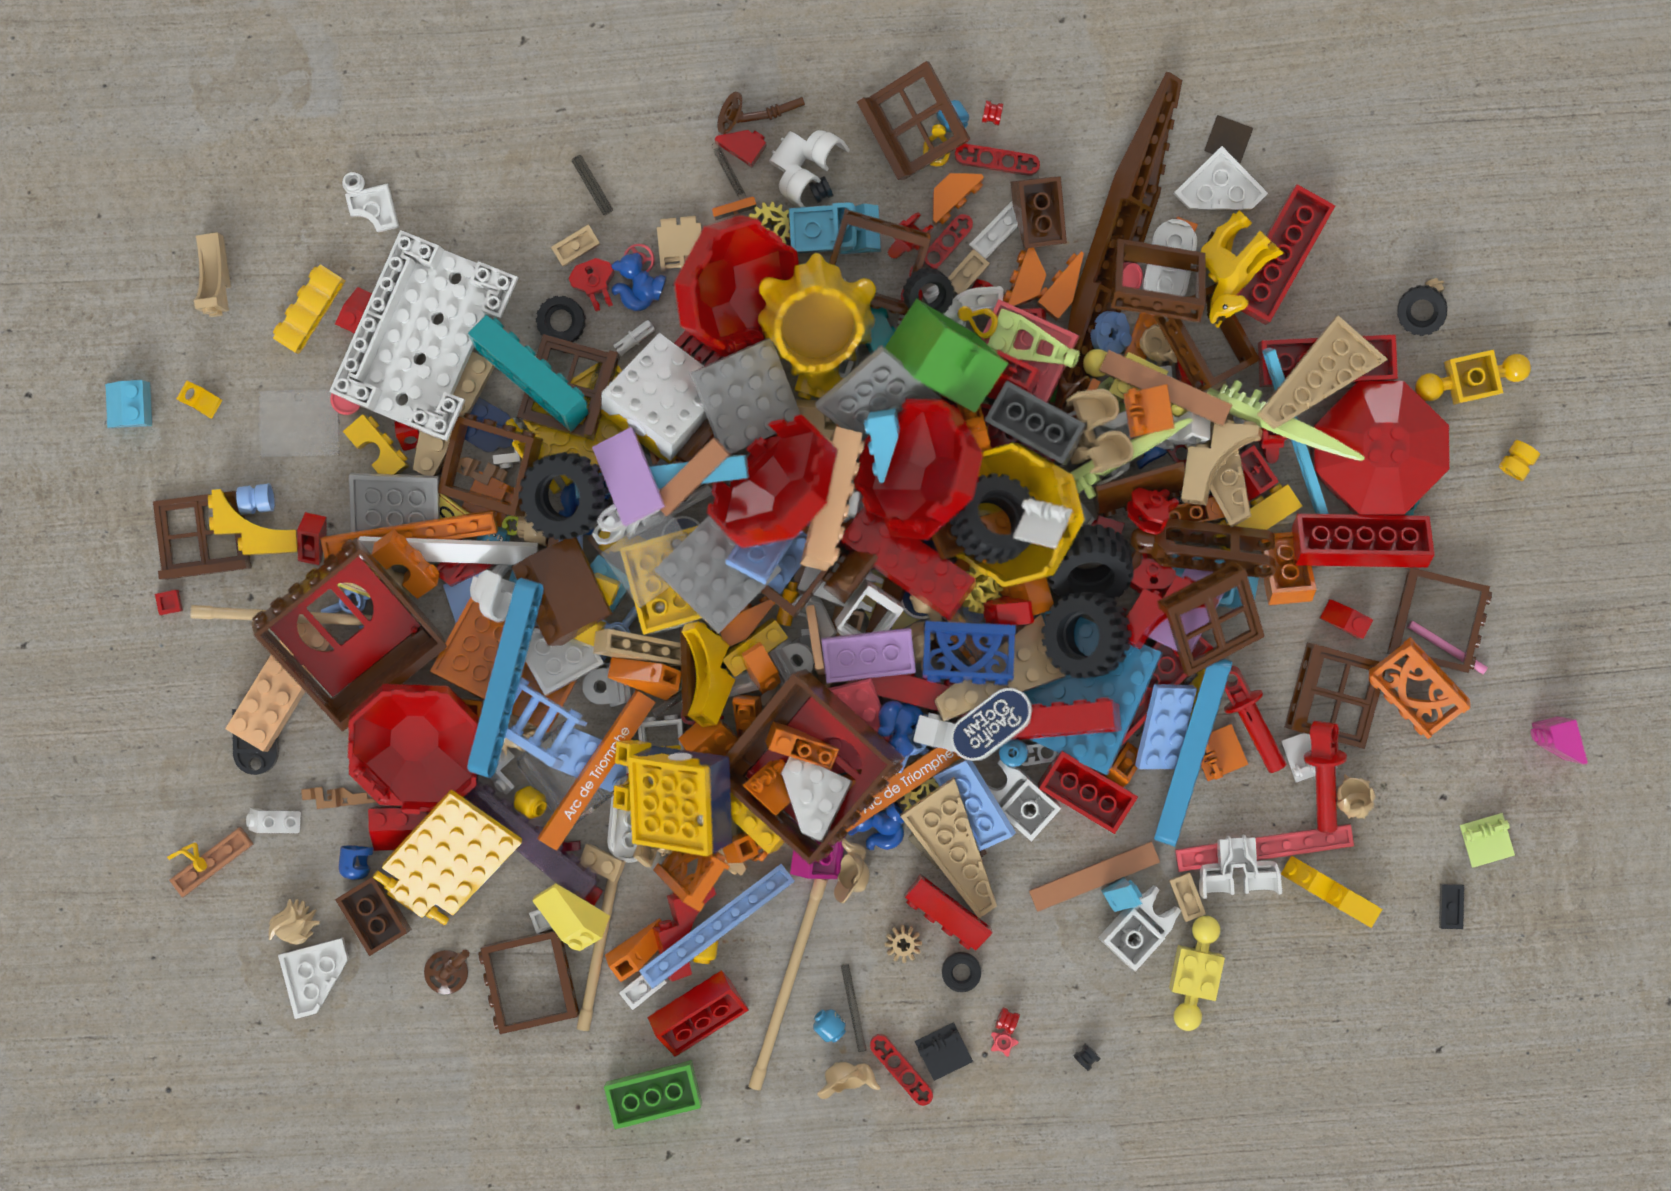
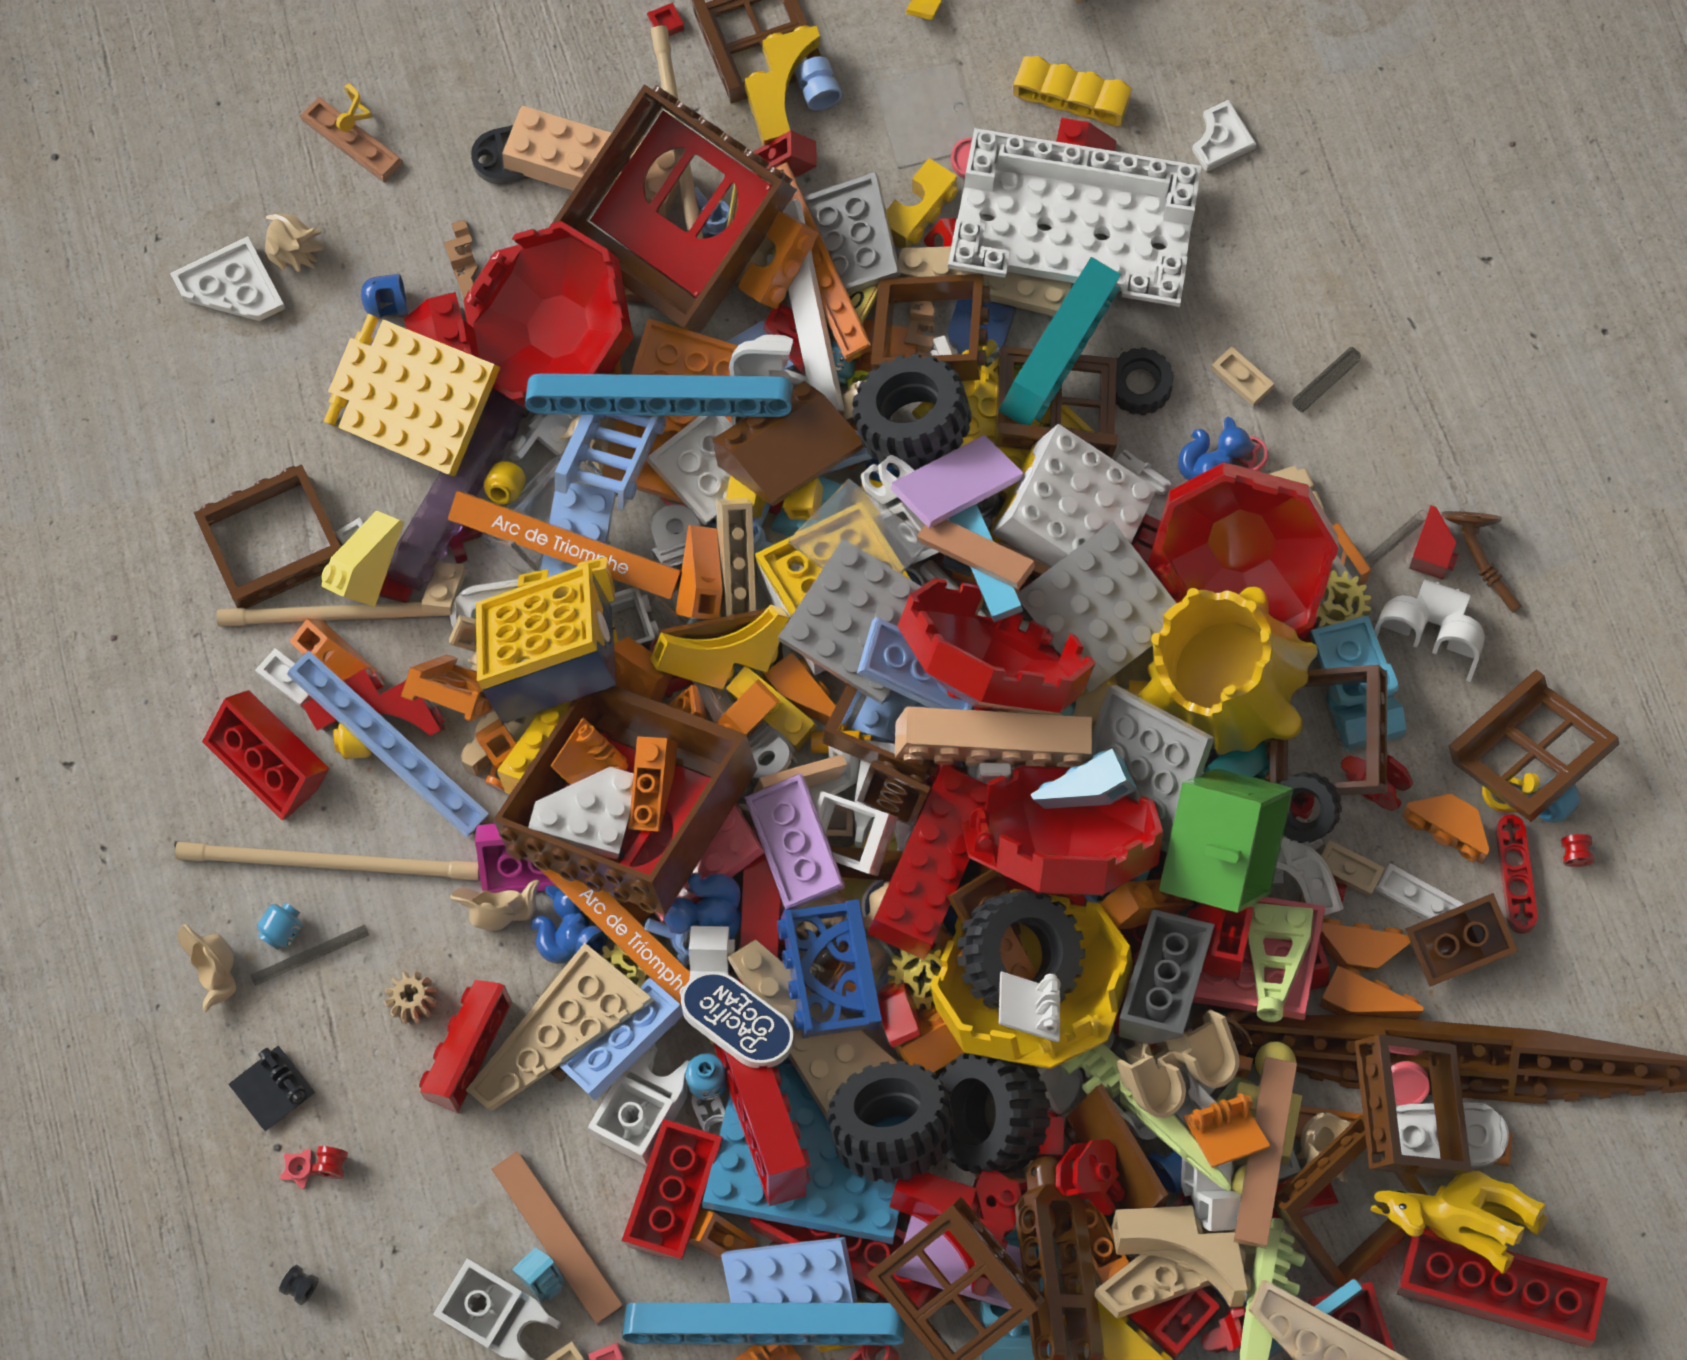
camera: 85 degrees right, 20 degrees down
white bracket [246,808,301,833] -> none
reddish brown brick [335,877,412,956] -> none
white plate [342,172,365,194] -> none
reddish brown dish [424,949,470,994] -> none
red hinge [569,258,615,312] -> none
bright green brick [604,1060,703,1130] -> none
black wheel [808,176,834,203] -> none
red beam [870,1034,933,1106] -> none
red beam [909,214,973,277] -> none
black tyre [942,952,981,992] -> none
yellow piece [957,306,998,339] -> none
medium blue plate [1091,311,1132,354] -> none
white plate [1173,146,1268,210] -> none
dark brown sticker [1204,115,1253,164] -> none

